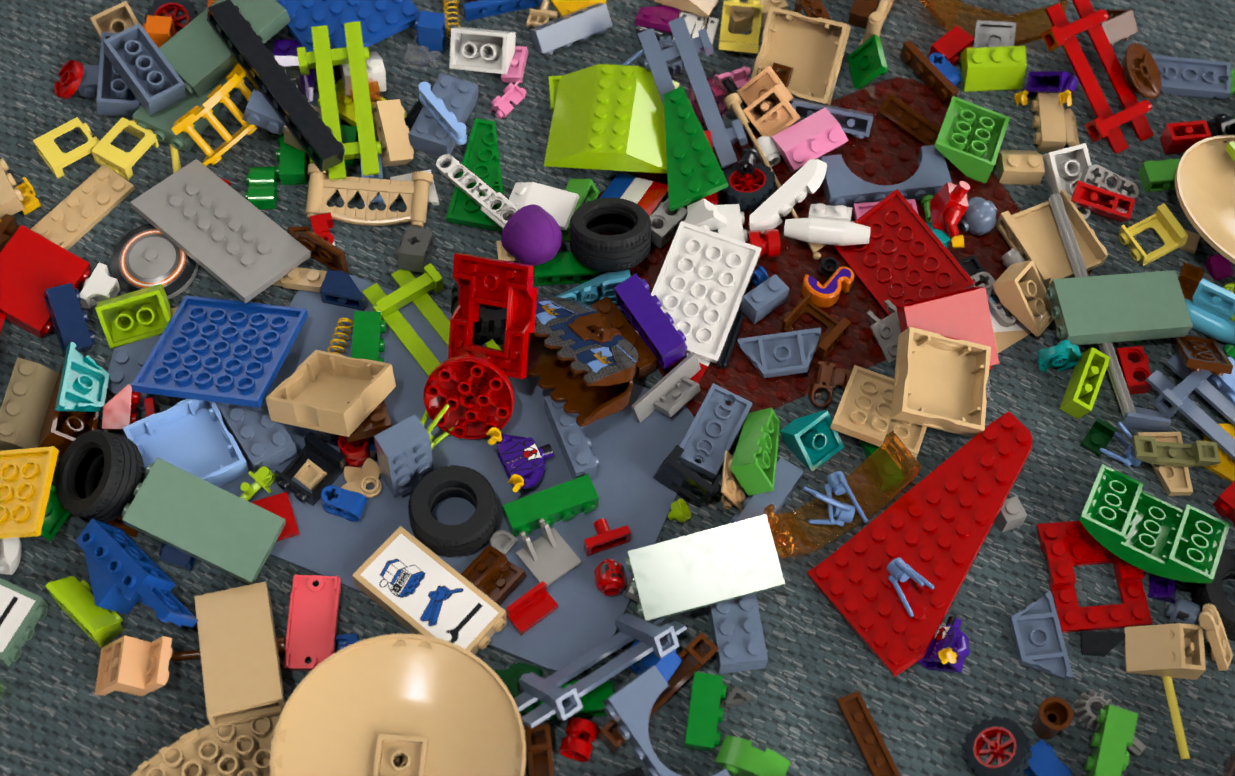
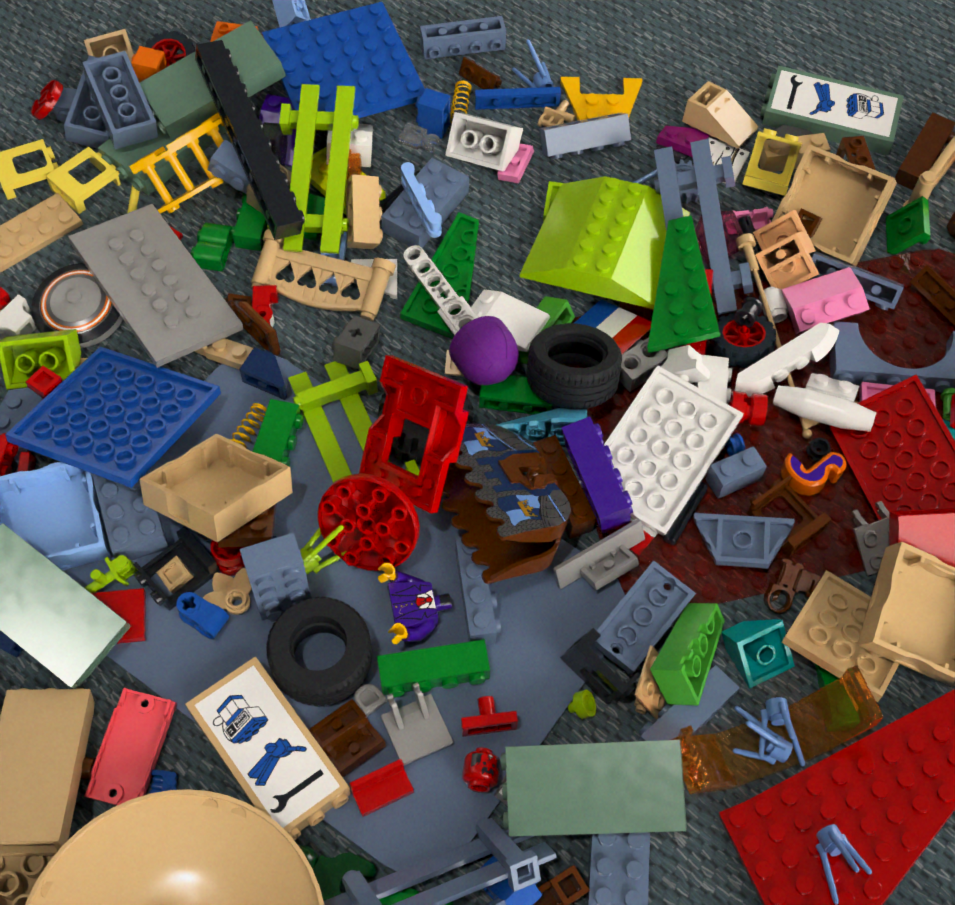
camera: 15 degrees right, 0 degrees up
bright pink hinge [489,80,527,119] -> none
none -> red tile [26,366,62,399]

